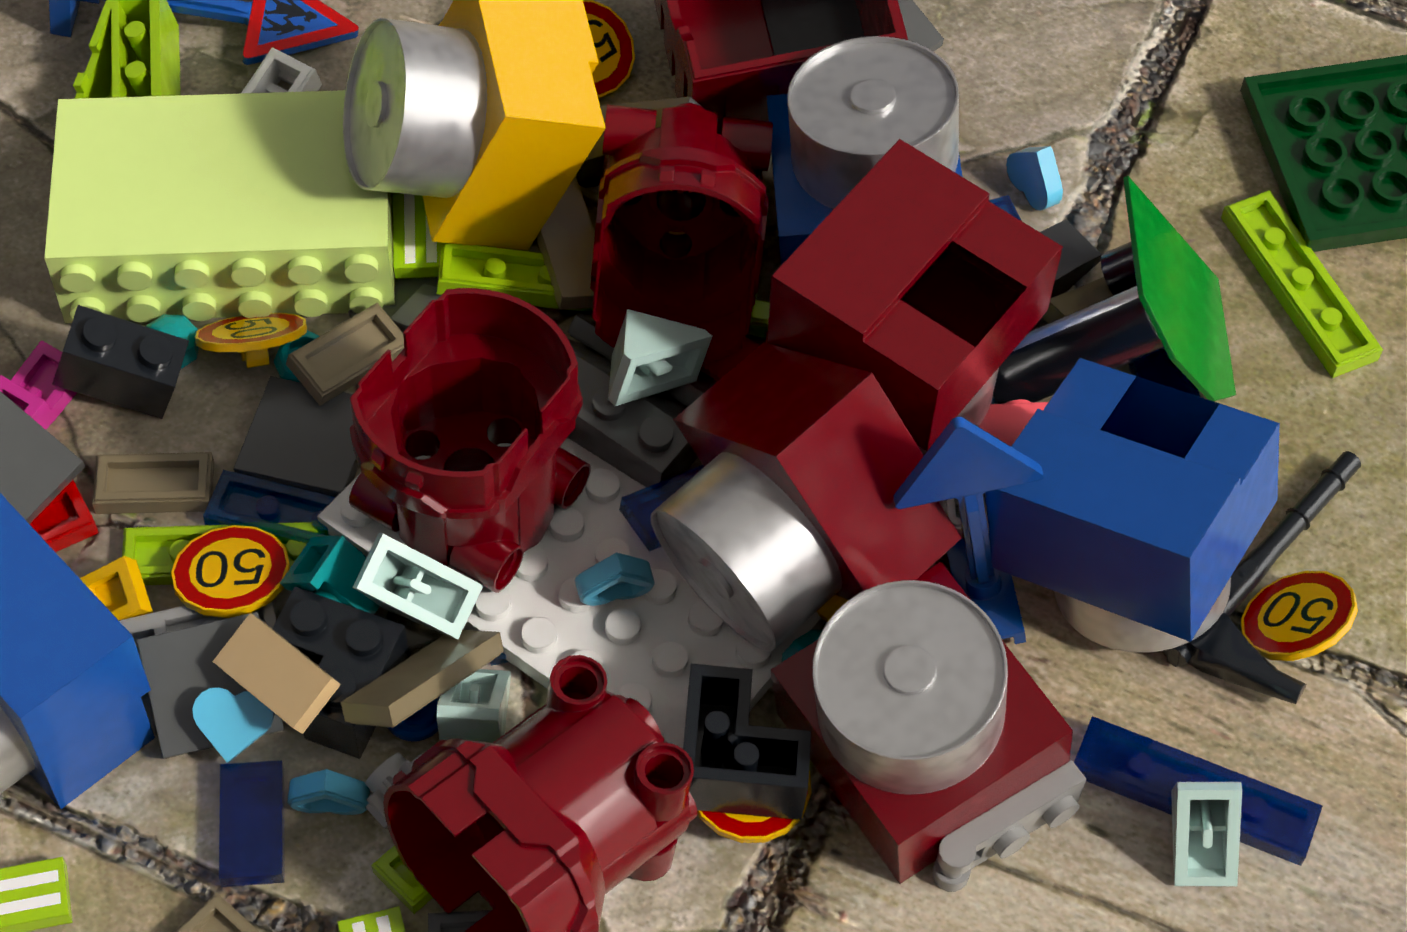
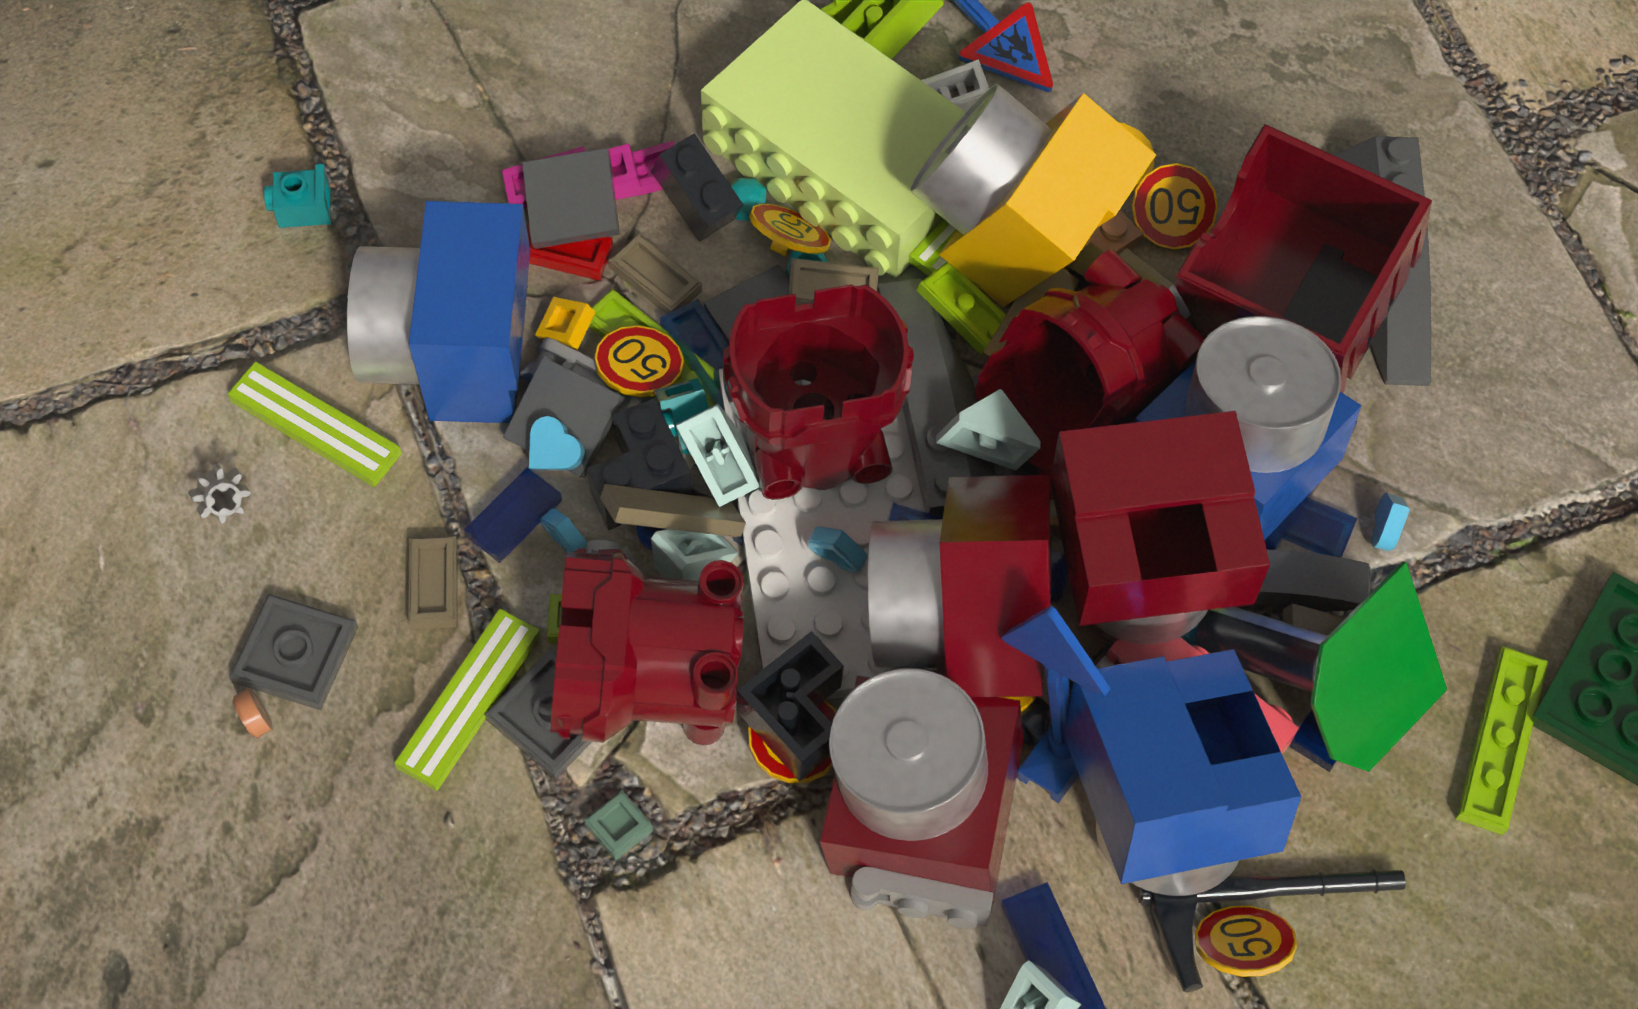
camera: 45 degrees right, 5 degrees up
tan tile [212,613,341,734] -> none

